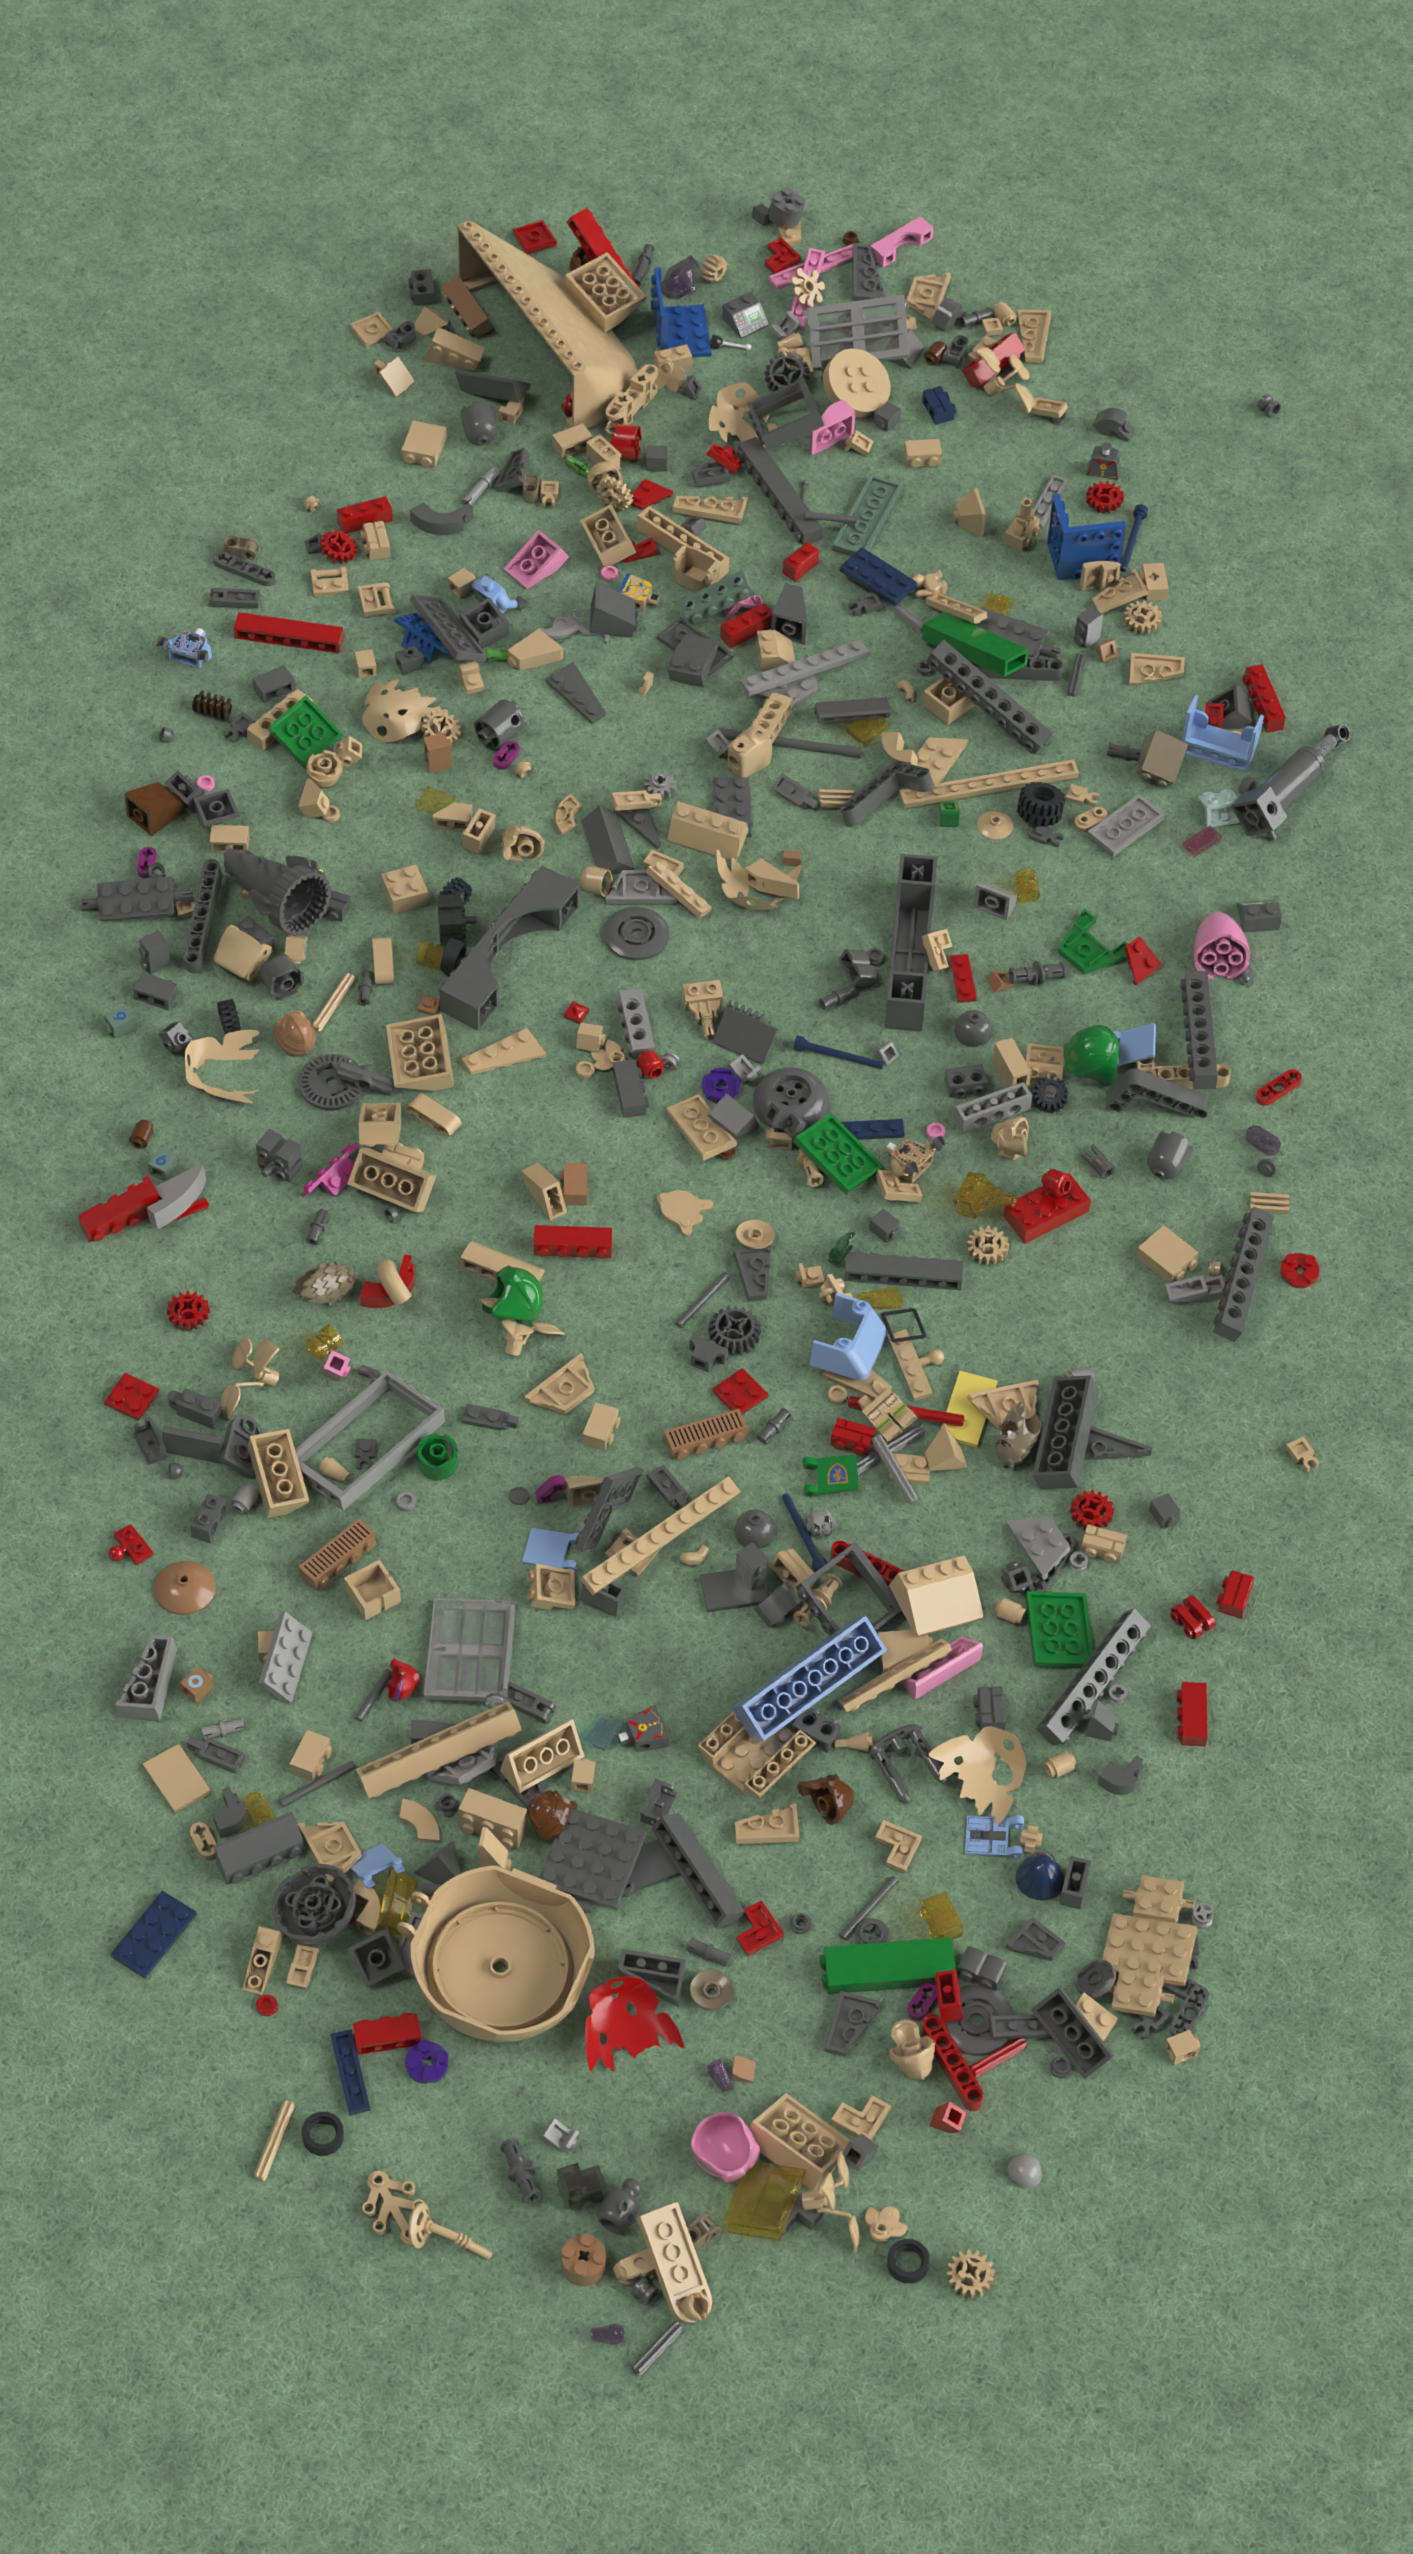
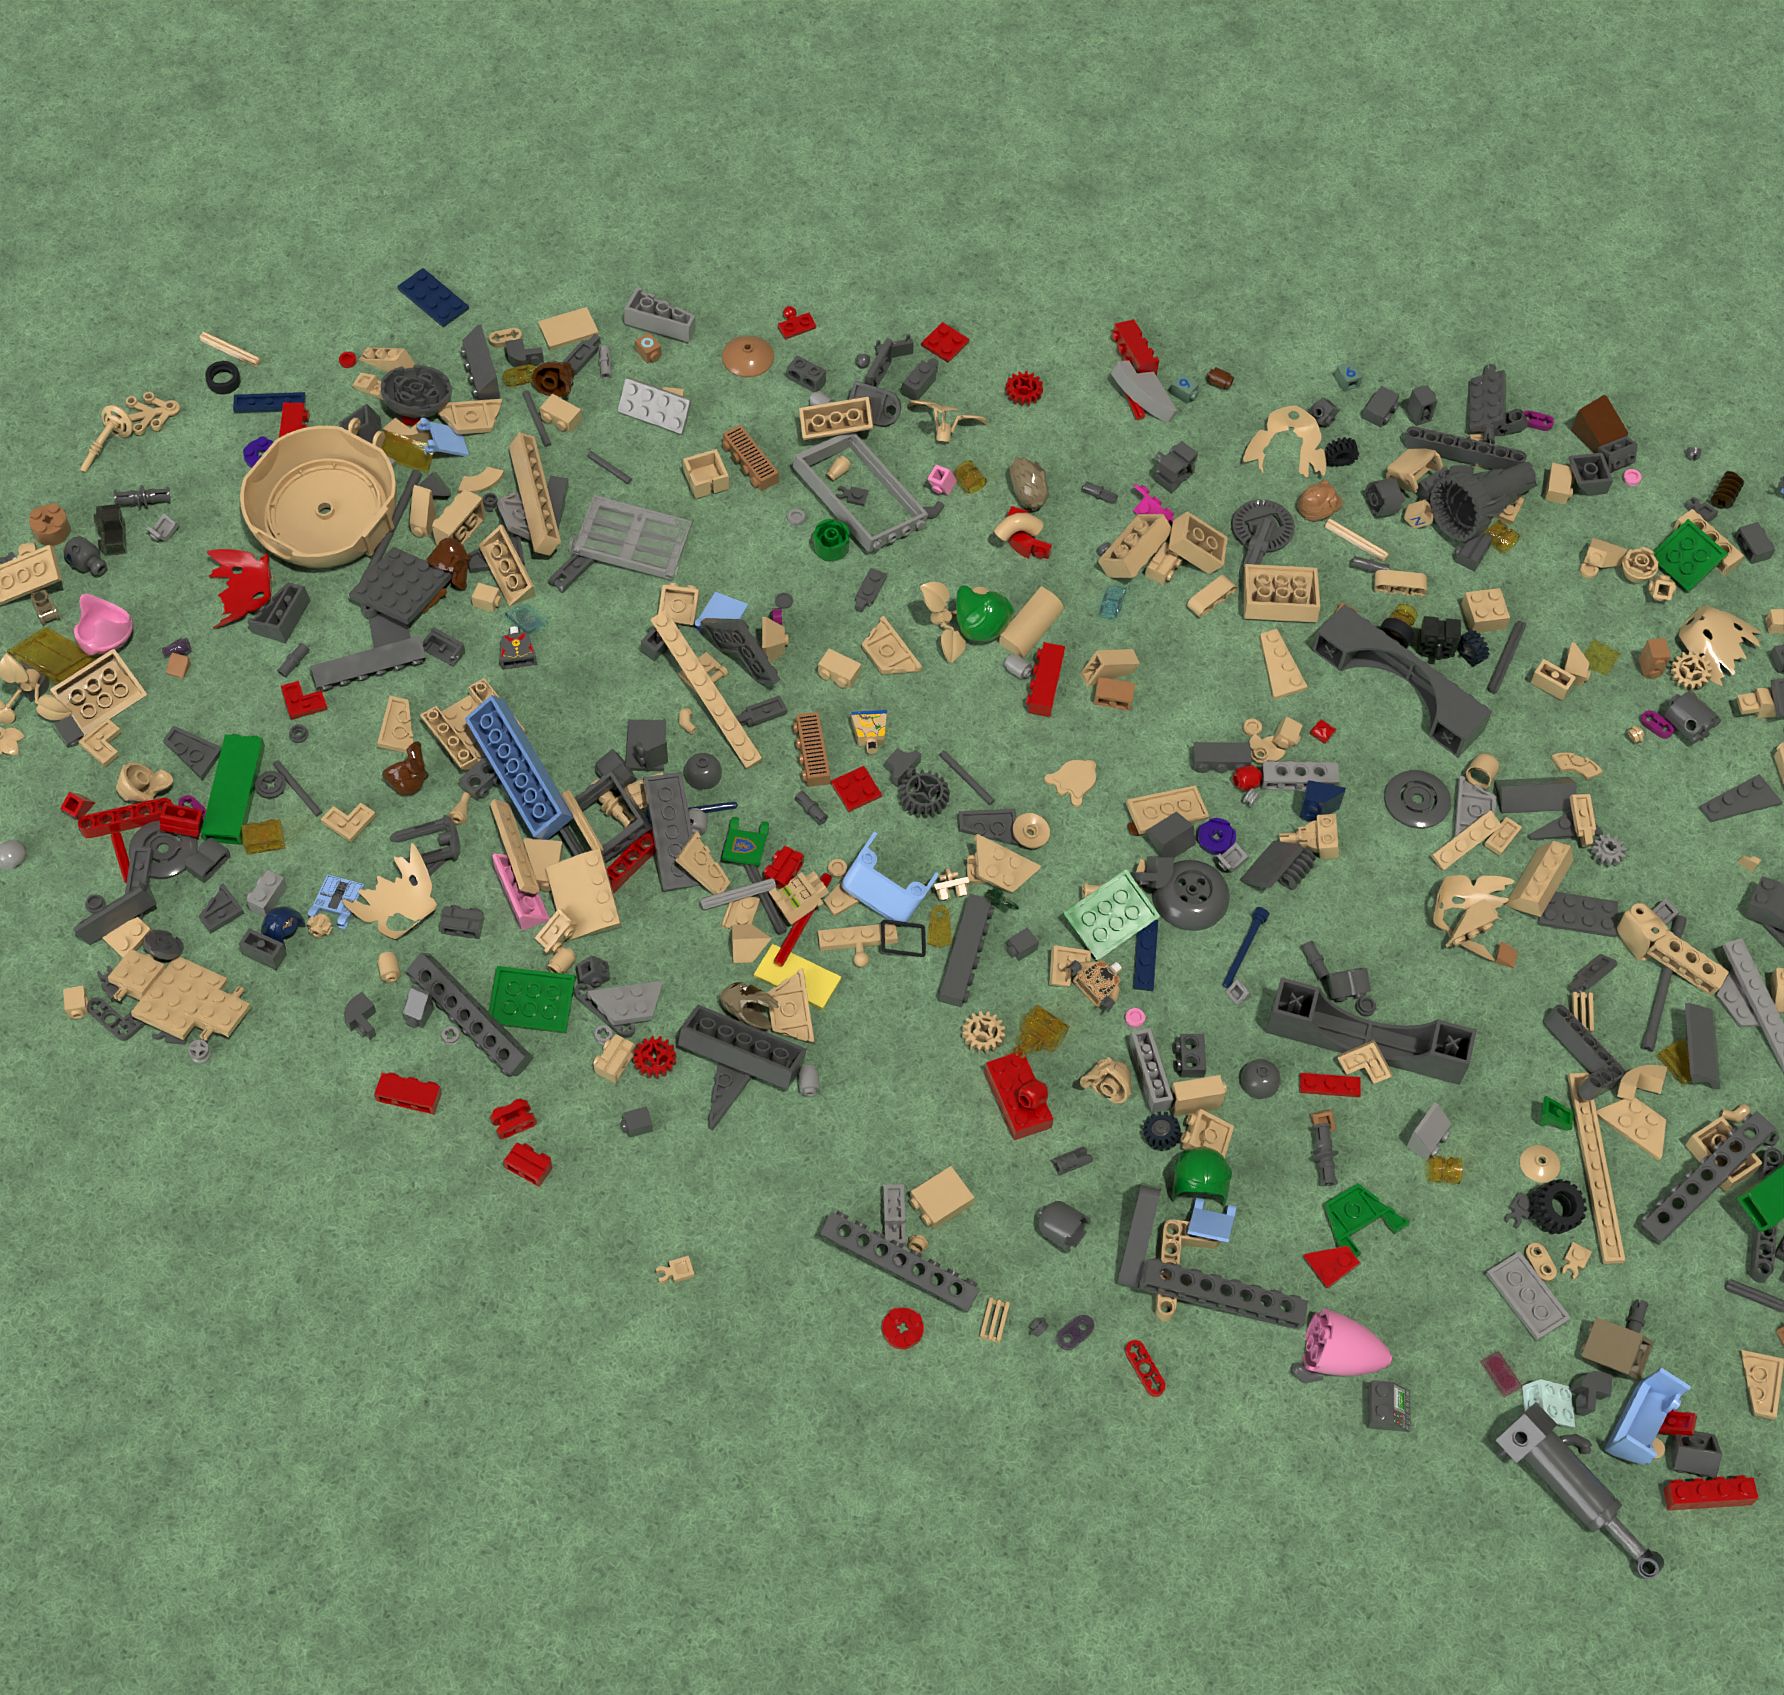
camera: 100 degrees right, 5 degrees up
red hair [386,1658,420,1702] -> none
tan head [501,825,545,861] -> none
dark tan dish [690,1970,733,2010] -> none
none -> light grey brick [247,870,287,917]
none -> reddish brown head [533,361,575,397]
none -> tan bracket [535,909,578,954]
none -> tan axle [561,790,603,851]
none -> dark grey plate [643,772,702,891]
none -> tan wing [675,831,730,895]
none -> torso [851,710,887,754]
none -> tan wing [974,834,1041,893]
none -> light grey brick [1004,654,1033,680]
none -> clear light blue slope [1099,585,1127,618]
none -> dark blue slope [1299,780,1346,822]
none -> dark grey axle [1488,621,1526,694]
none -> dark grey brick [1570,1371,1612,1416]

